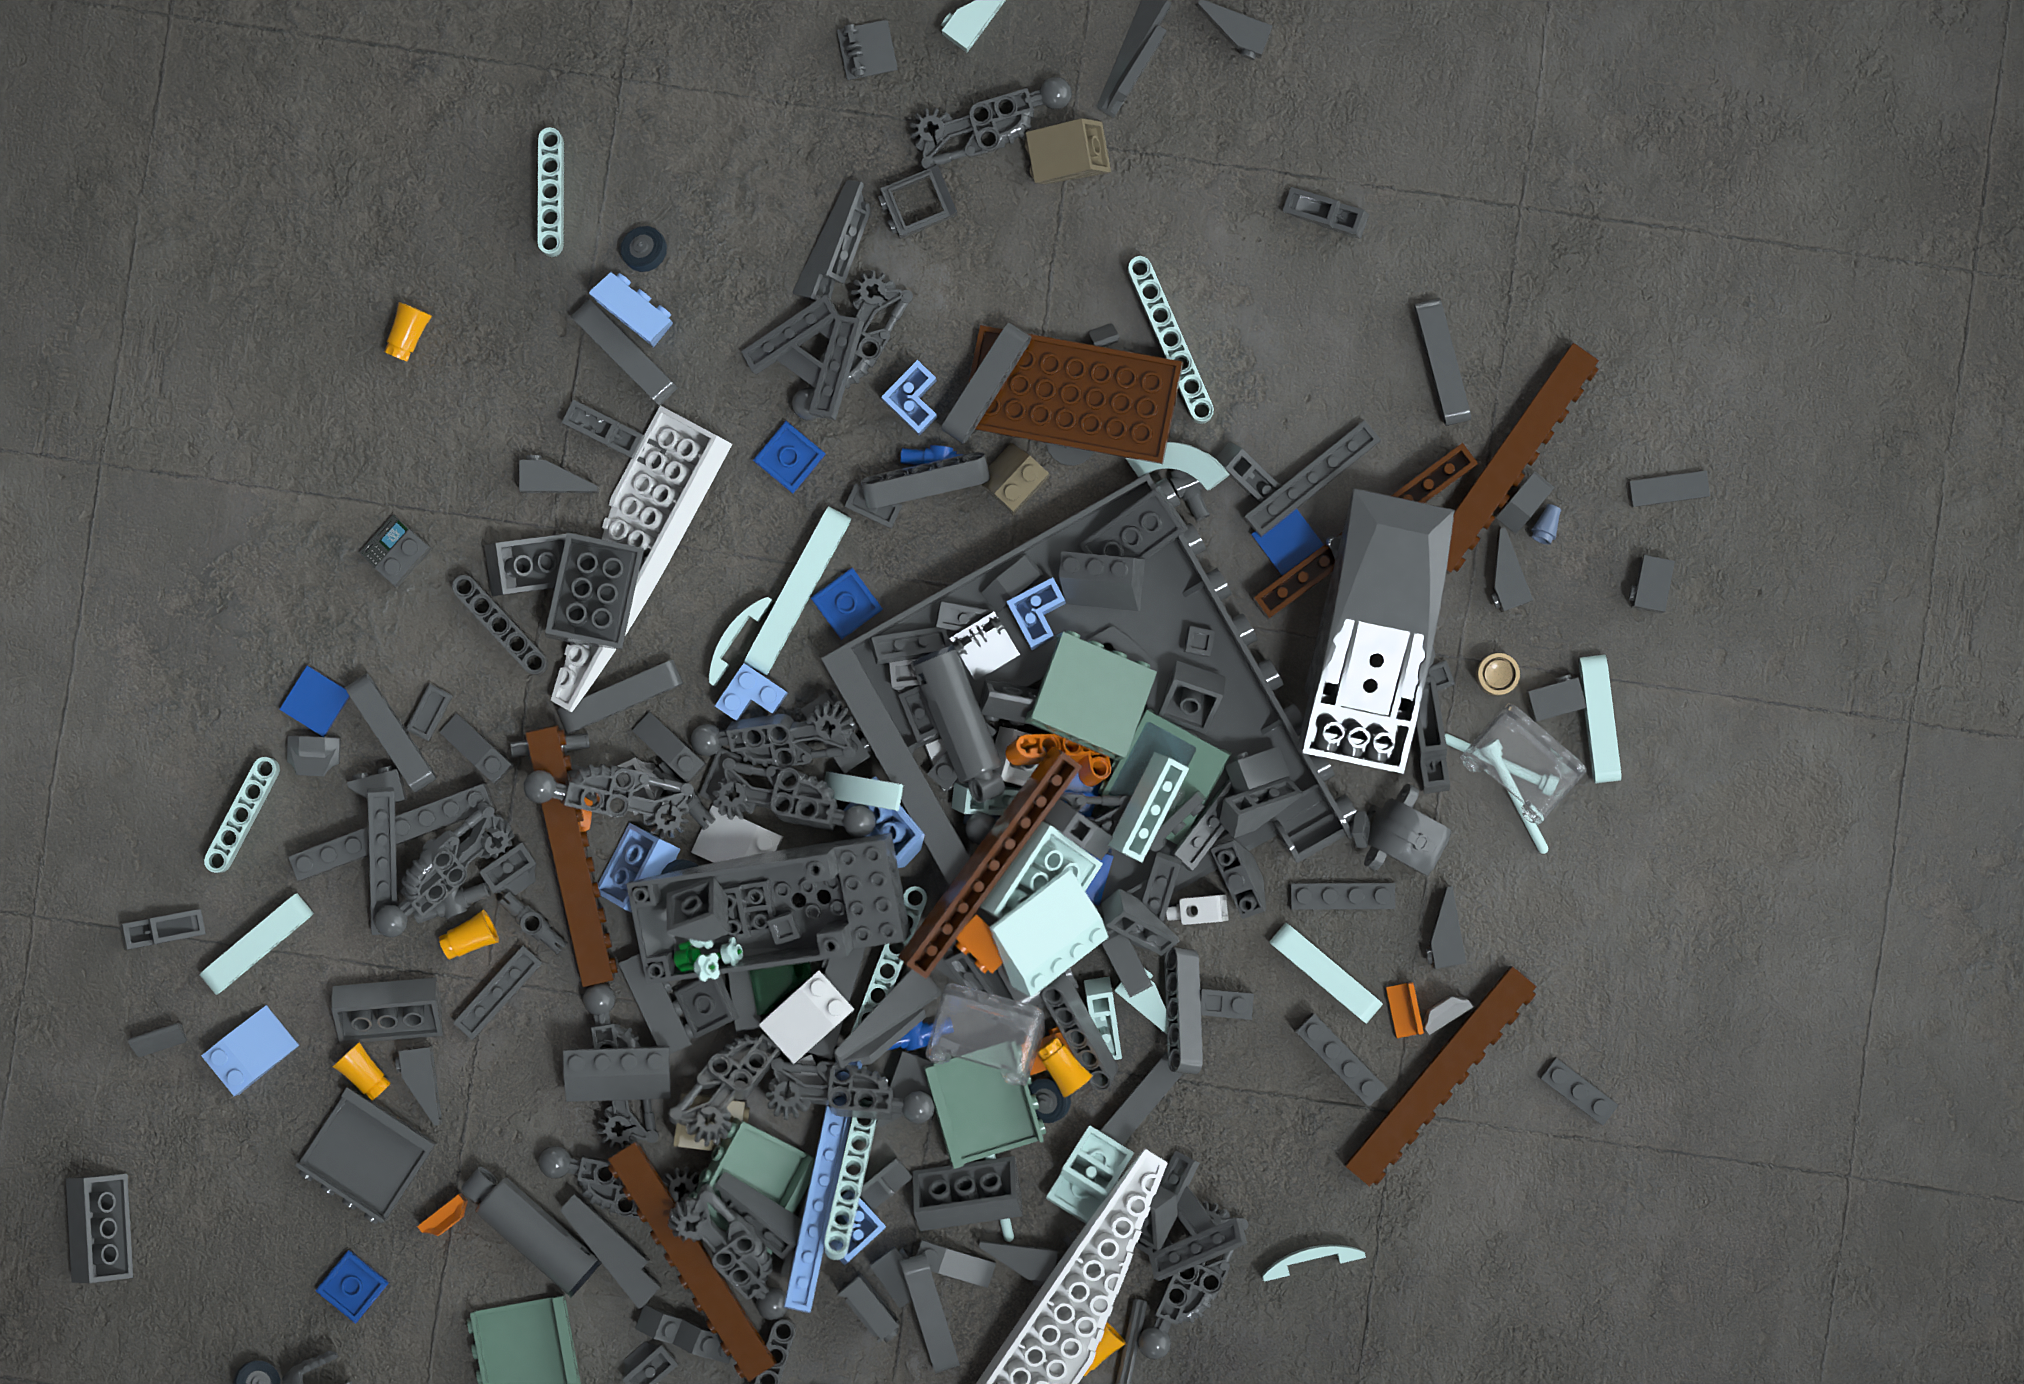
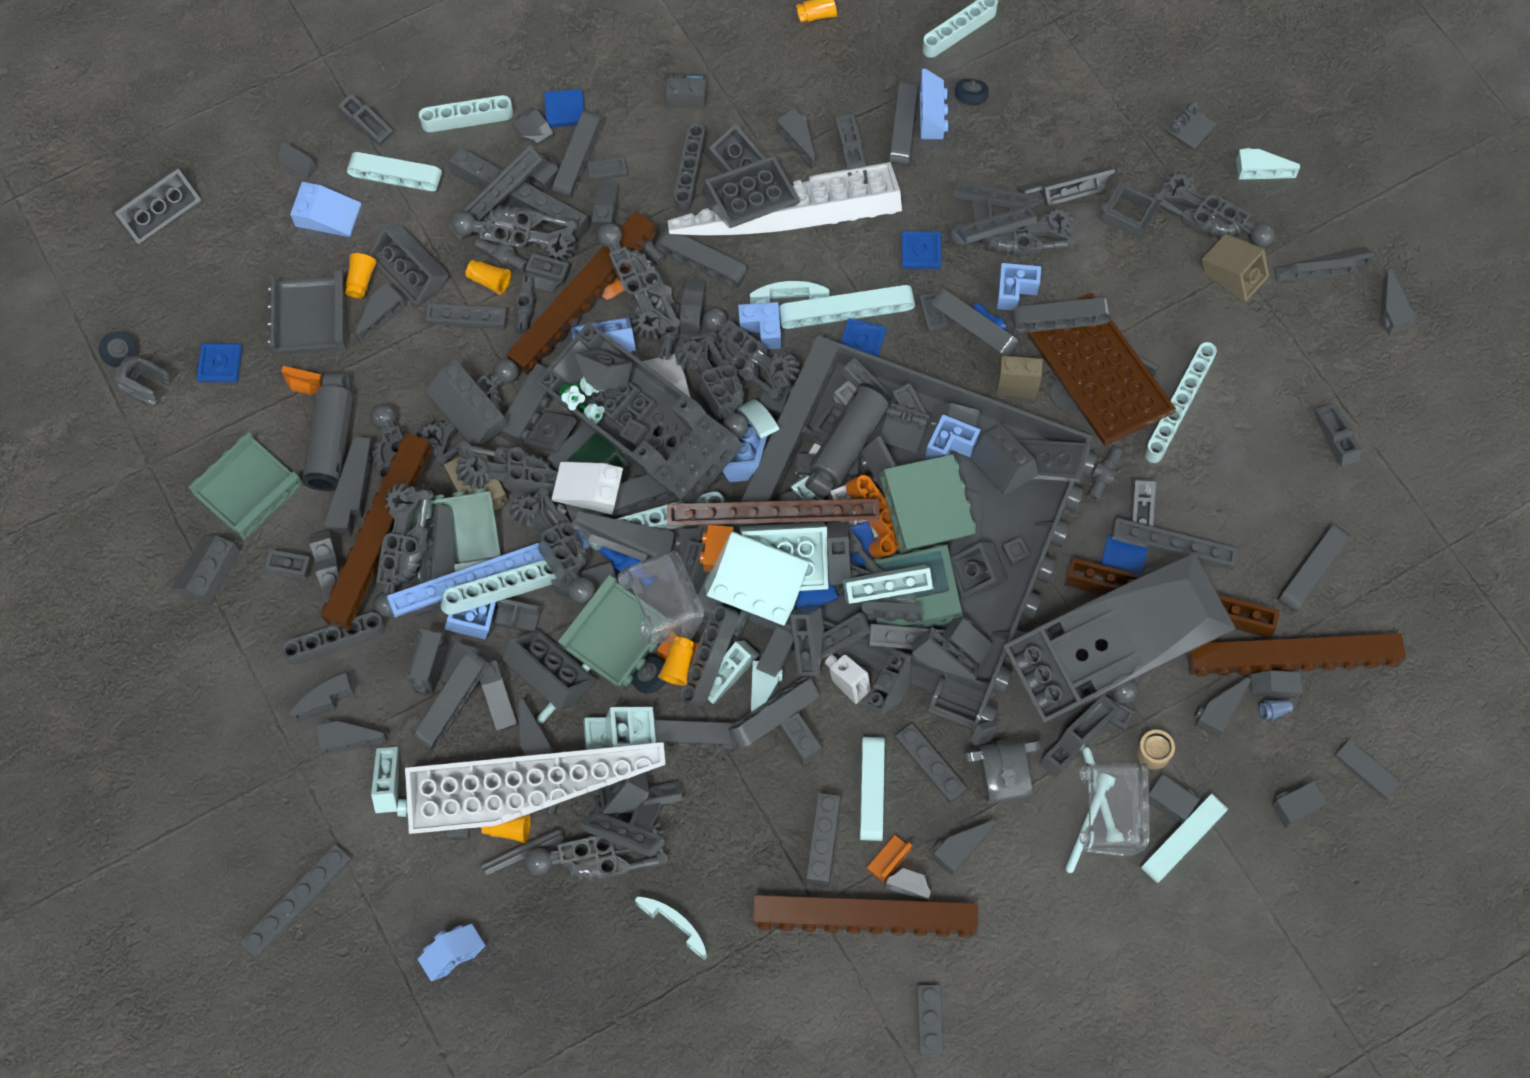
camera: 50 degrees right, 20 degrees down
light aqua tile [1126,442,1230,490] -> none

